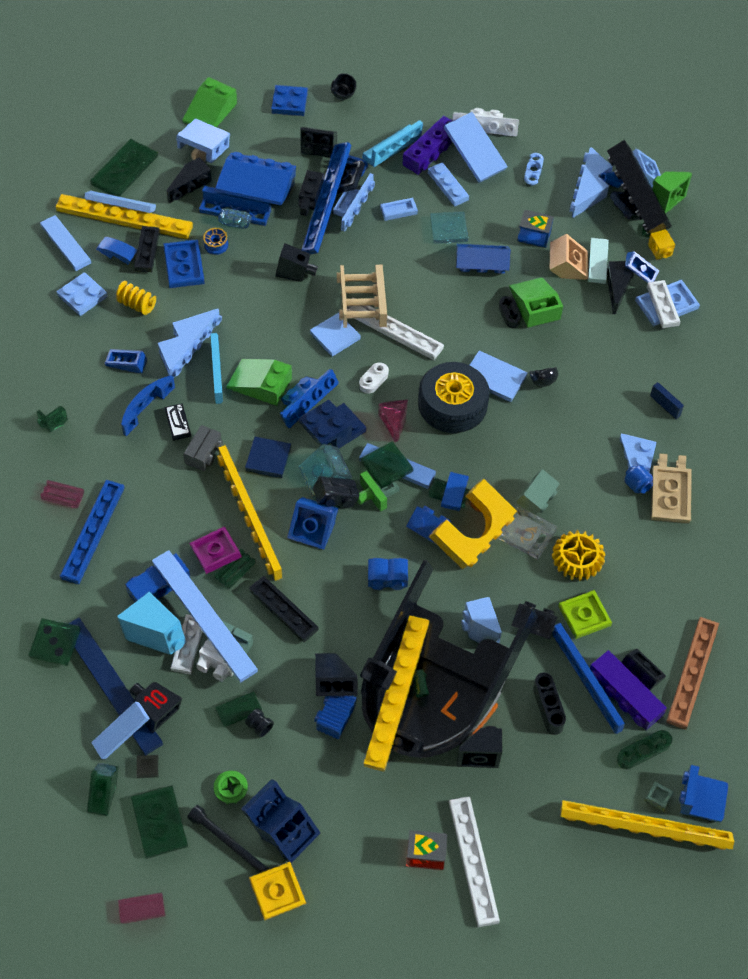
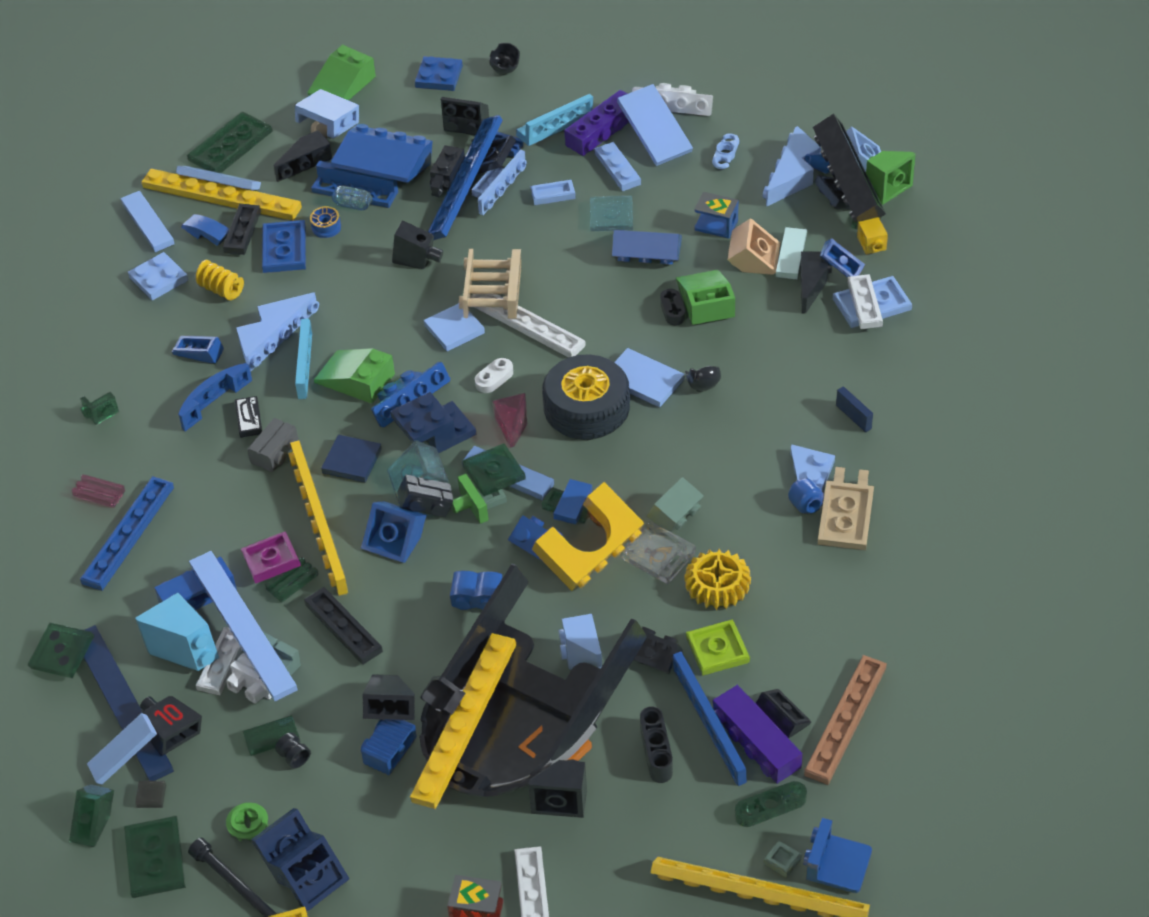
camera: 10 degrees right, 10 degrees down
clear green pin [412,670,429,698] -> none

